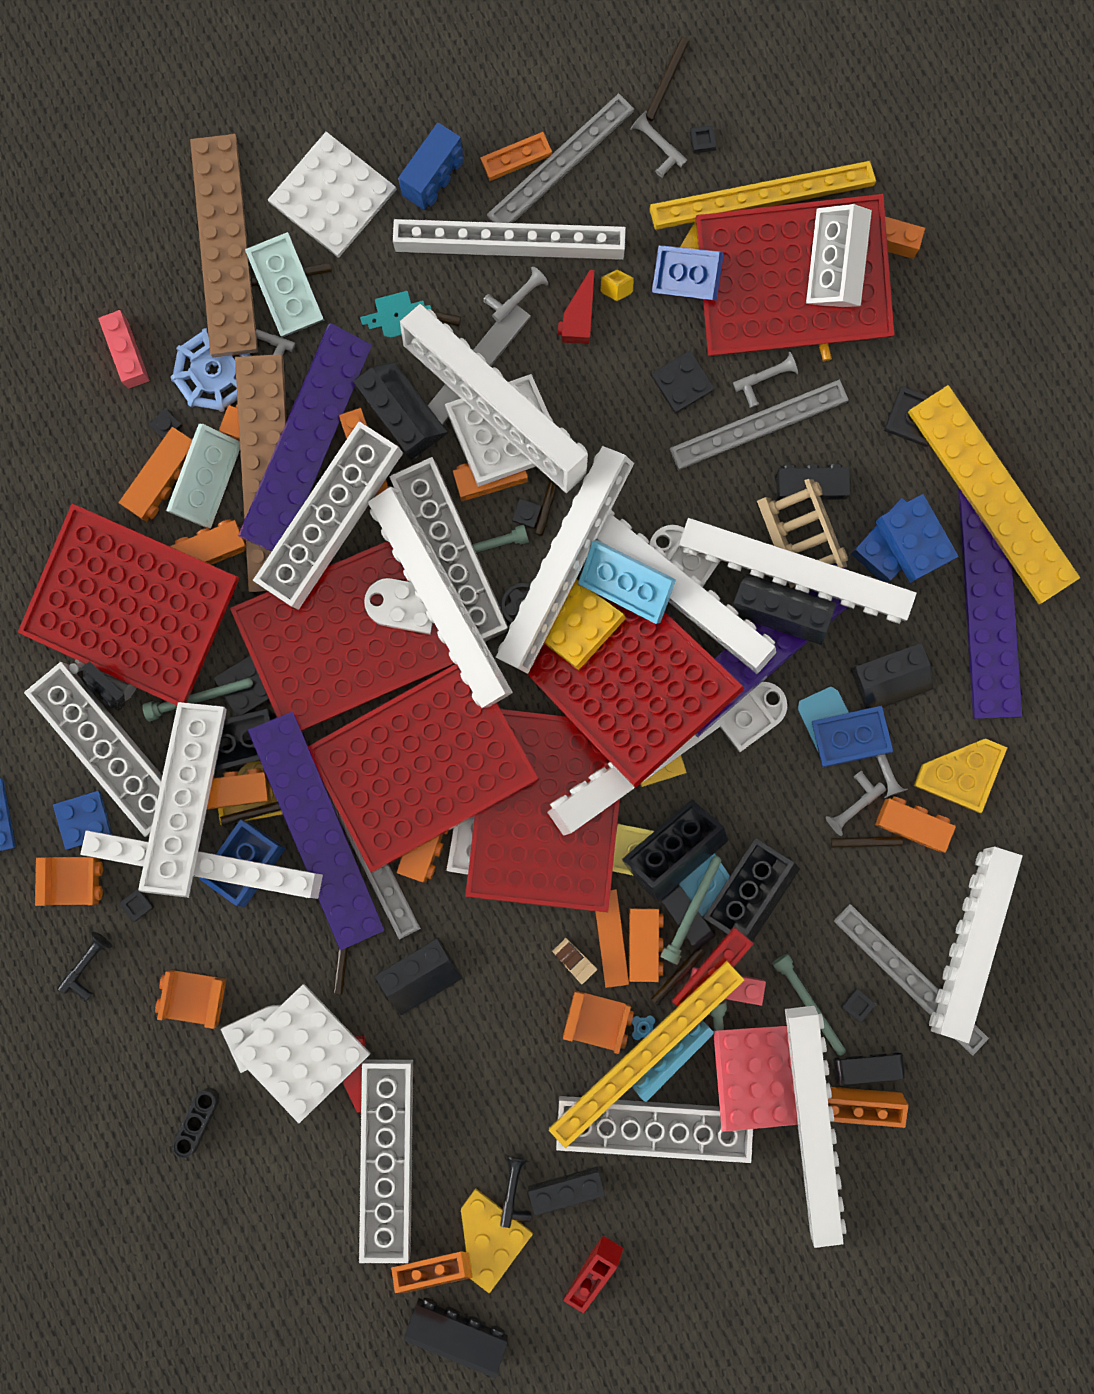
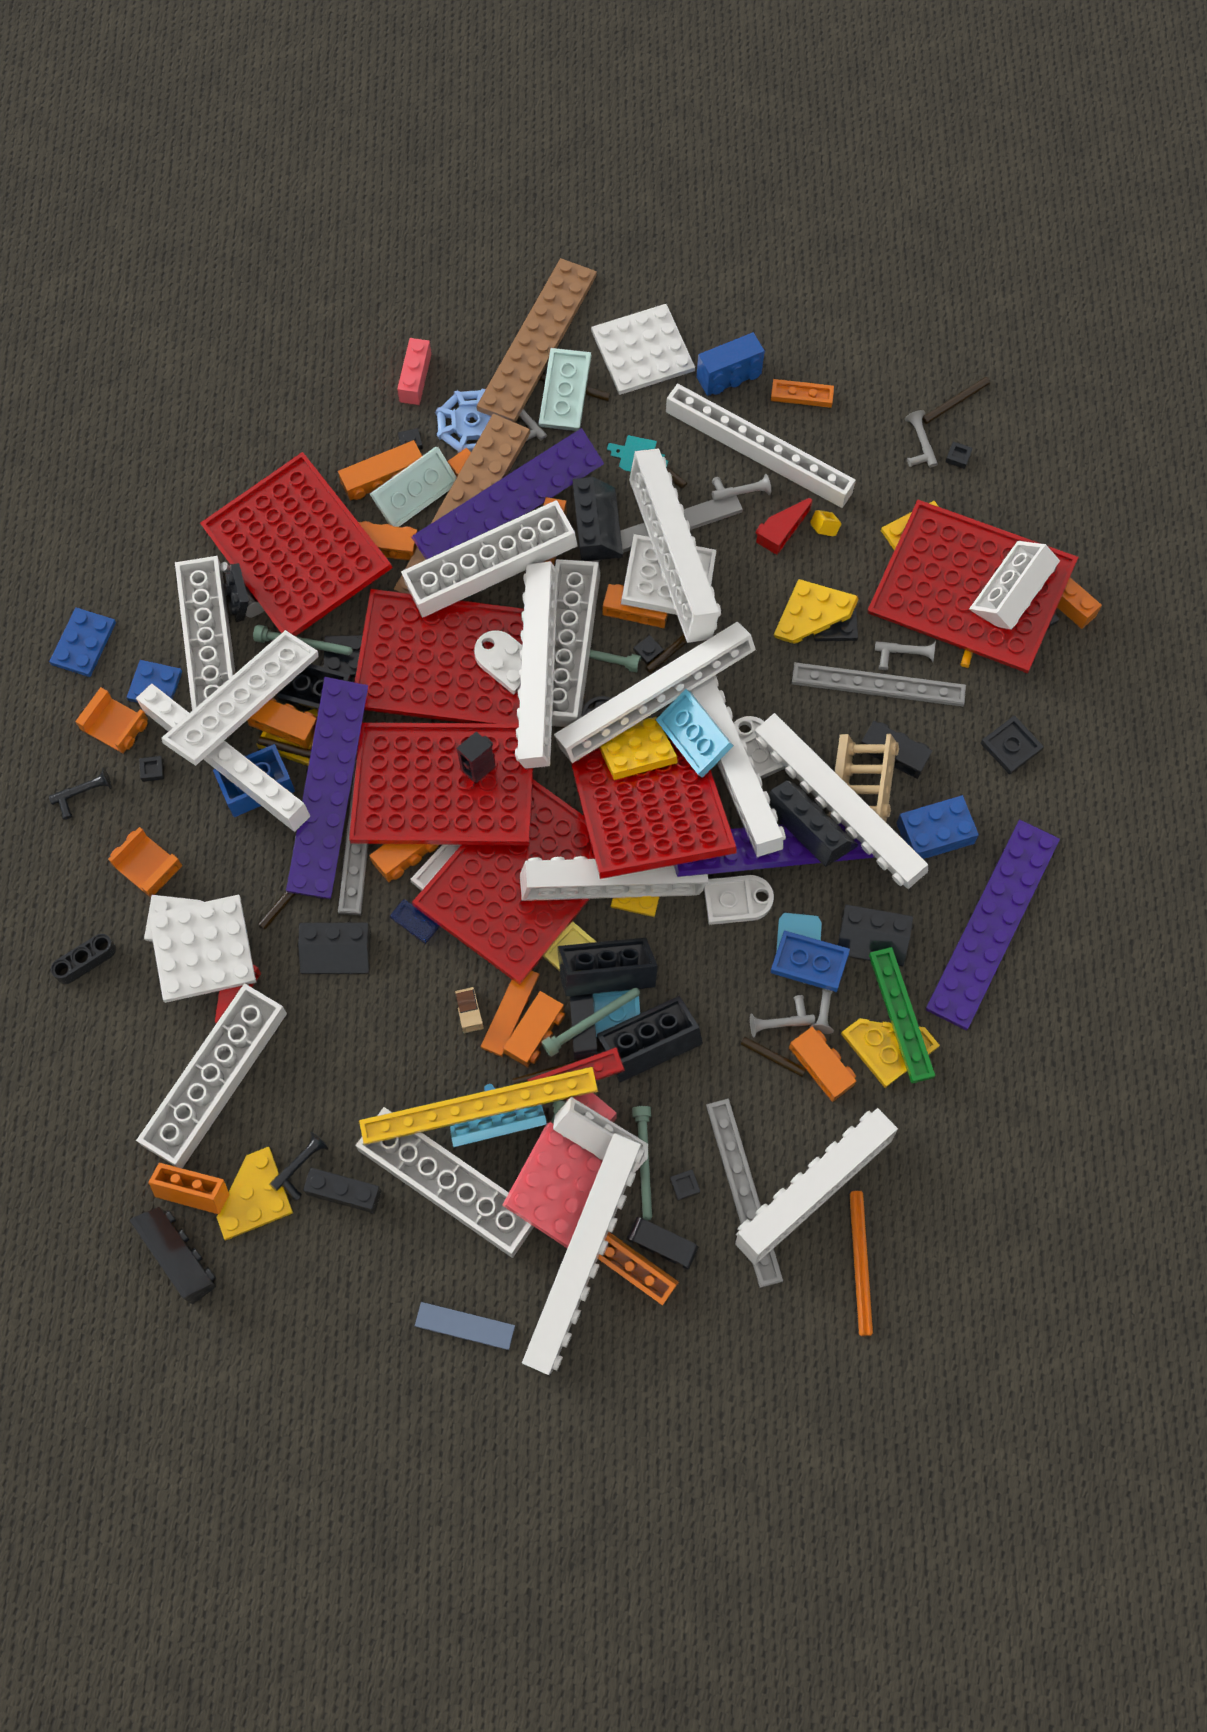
camera: 30 degrees right, 15 degrees down
light grey tile [487,93,634,223] -> none
orange panel [563,990,634,1054] -> none
red slope [563,1236,623,1314] -> none
yellow plate [650,161,876,230] -> none
plate [652,246,724,301] -> none
blue brick [876,494,958,583] -> none
yellow plate [908,385,1080,604] -> none
none -> clear blue plate [390,899,439,944]
none -> sand blue tile [415,1302,515,1350]
none -> brick [456,731,495,783]
none -> white brick [553,1097,648,1173]
none -> yellow plate [774,579,858,644]
none -> orange axle [849,1191,873,1336]
none -> green plate [869,947,935,1084]

